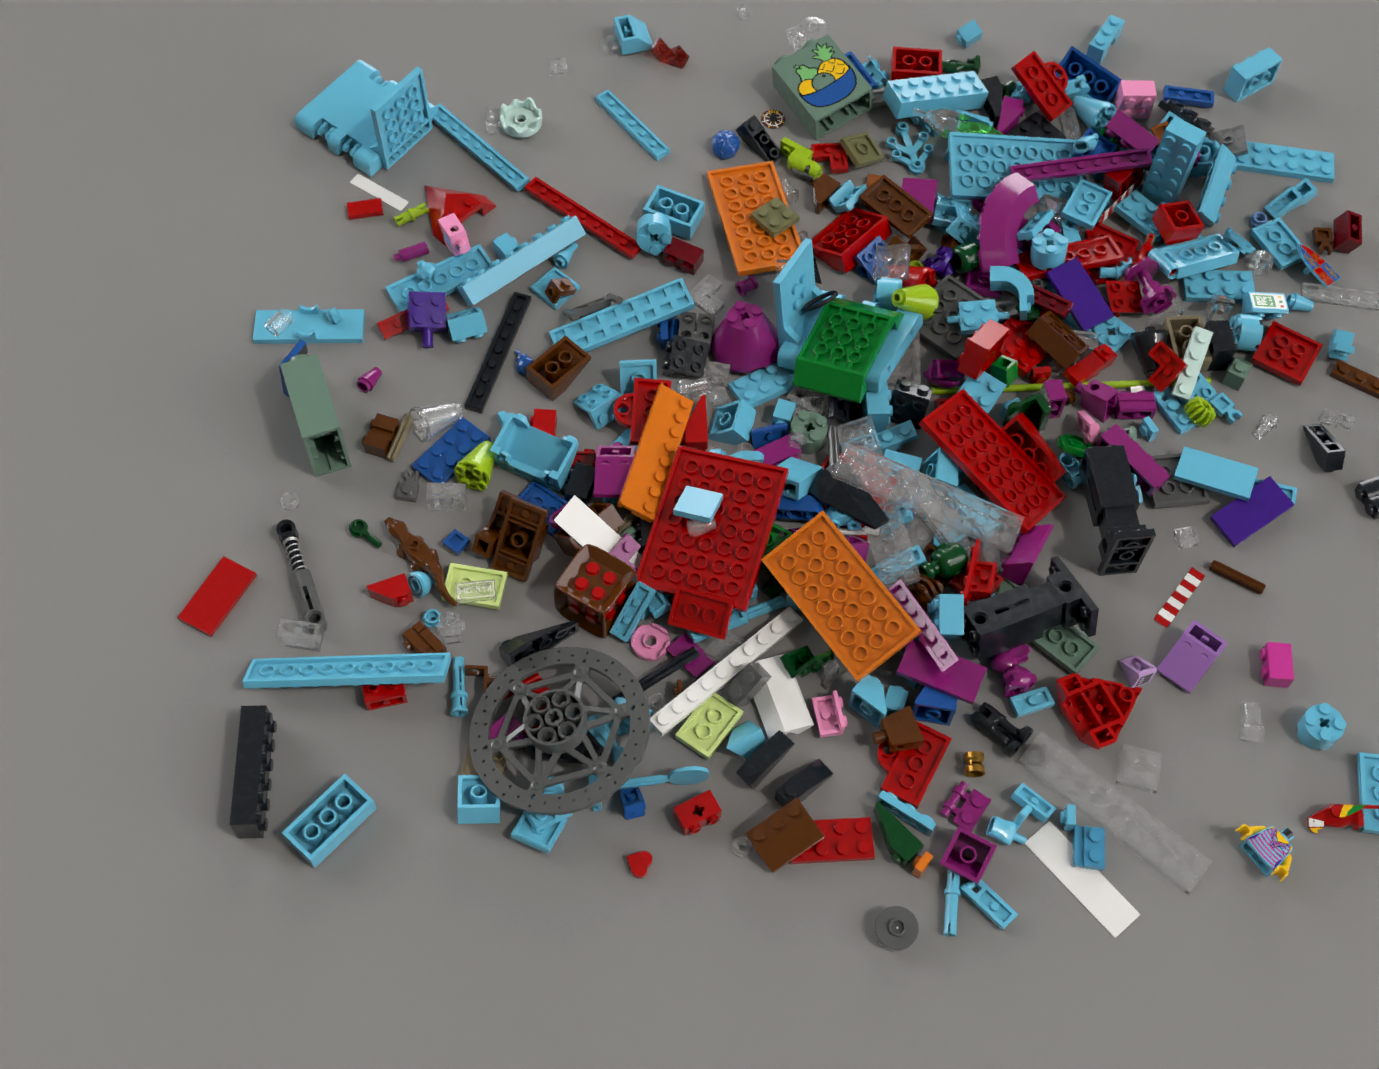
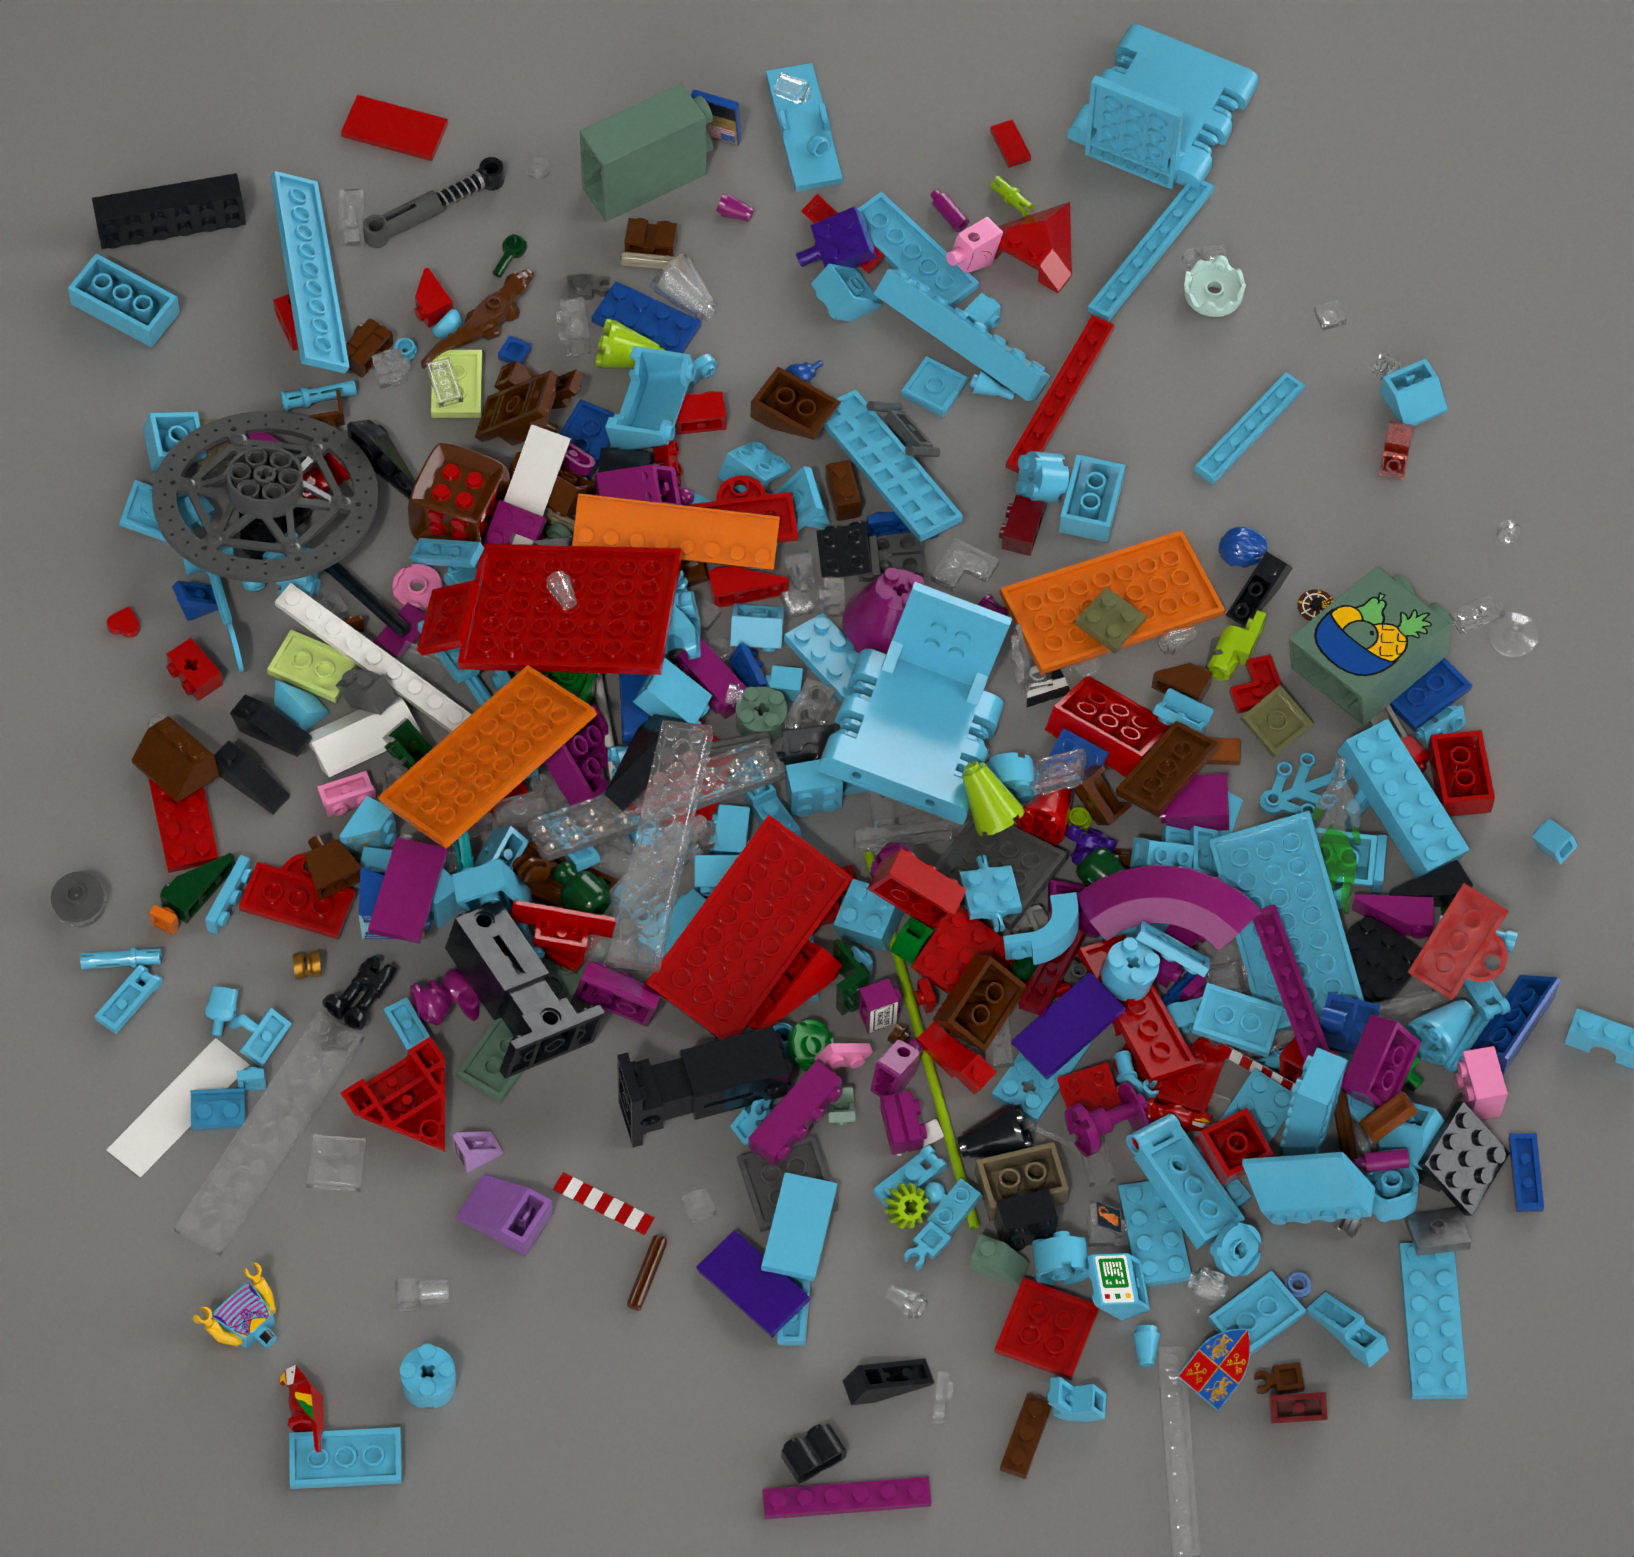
camera: 80 degrees right, 0 degrees up
white sticker [350,174,409,211] -> none
medium azure piece [416,260,436,279] -> none
black tile [464,292,532,414] -> none
reddish brown bracket [545,278,576,304] -> none
medium azure tile [673,486,723,523] -> none
green slope [793,298,904,404] -> none
black tyre [803,290,838,312] -> none
plate [888,579,962,675] -> none
black bracket [890,379,933,429] -> none
magenta plate [940,781,991,832] -> none
magenta slope [940,826,997,884] -> none
dark green piece [942,55,981,75] -> none
medium azure piece [1073,133,1099,153] -> none
medium azure plate [1138,416,1159,442] -> none
red plate [1148,340,1188,392] -> none
light aqua plate [1170,326,1213,401] -> none
medium azure brick [1223,47,1283,103] -> none
dark pink brick [1259,642,1294,688] -> none
none -> reddish brown brick [825,460,862,521]

